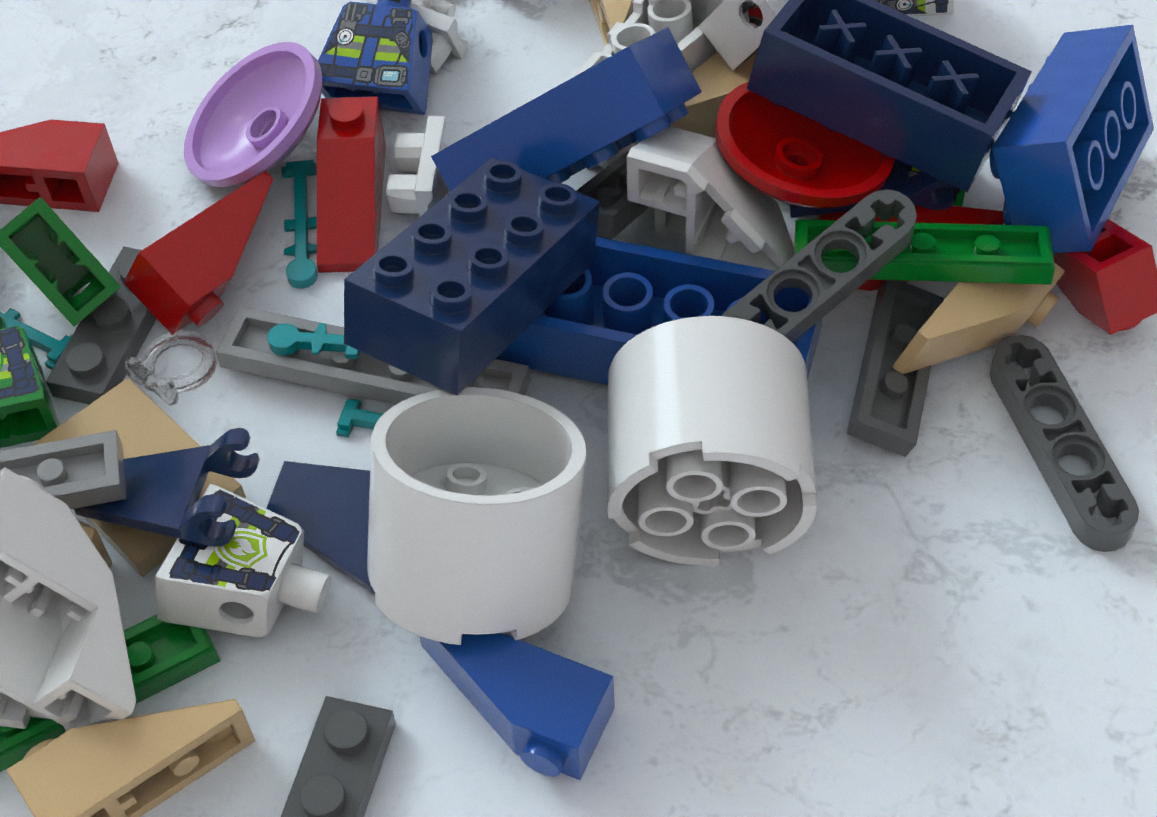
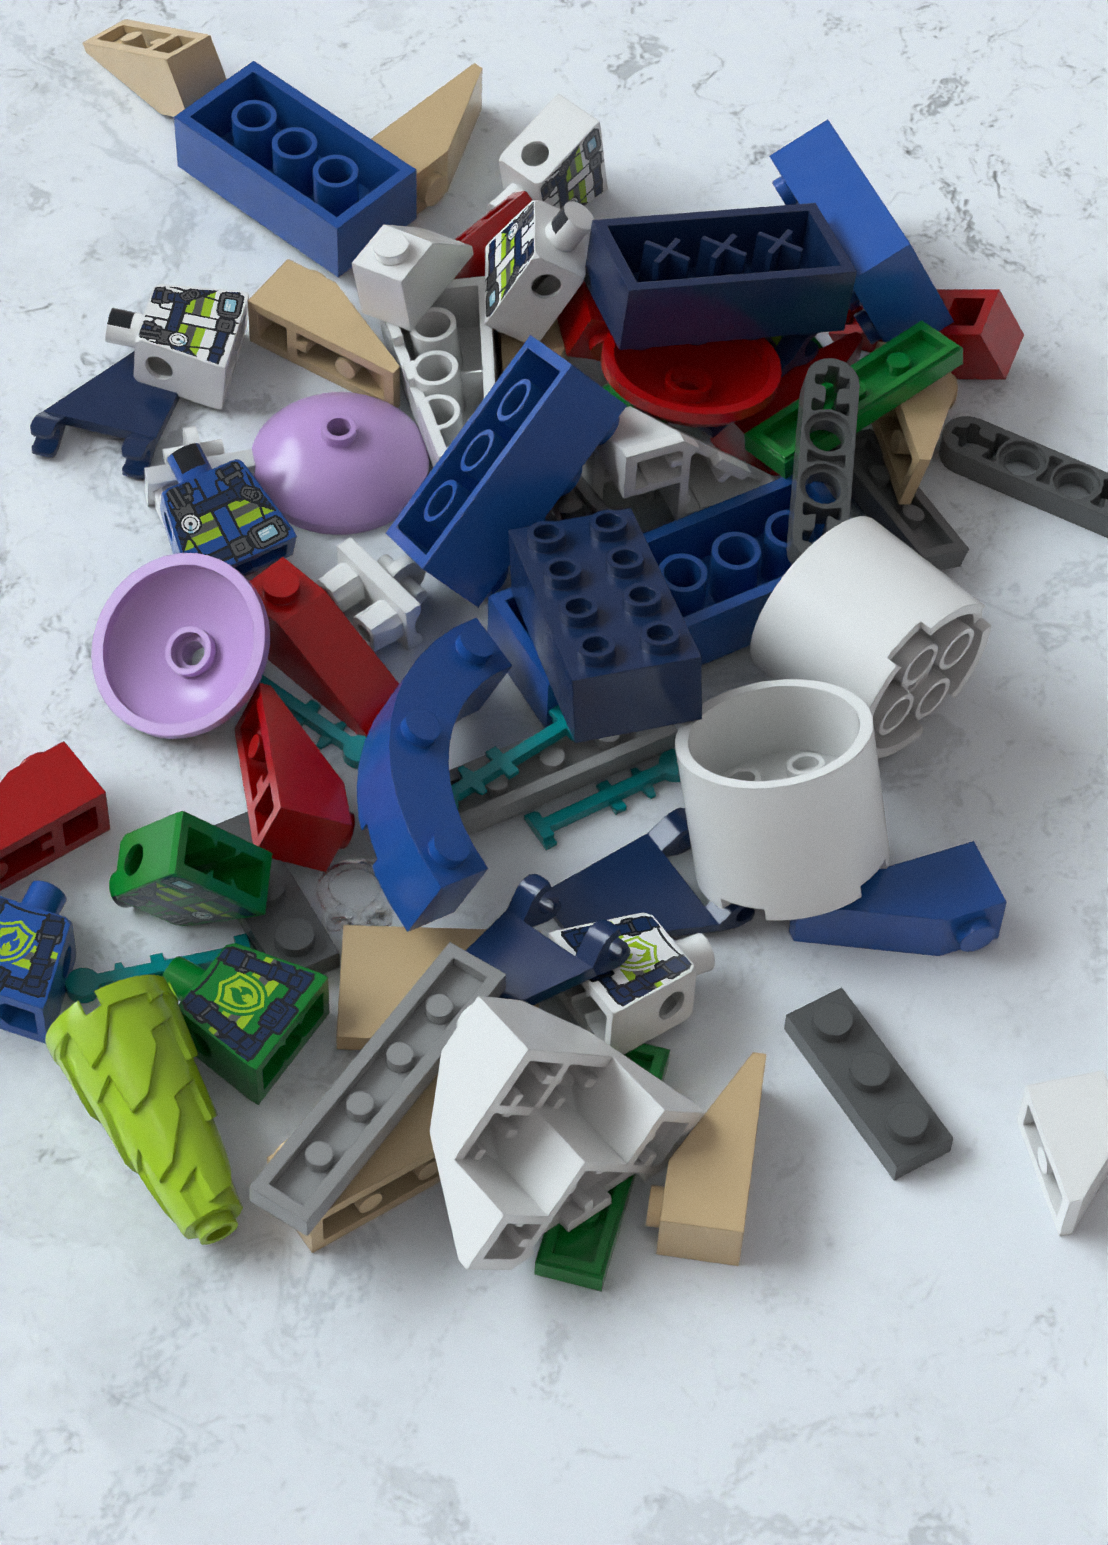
camera: 50 degrees left, 0 degrees up
none -> lavender dish [252,392,429,535]
none -> blue brick [357,618,513,932]

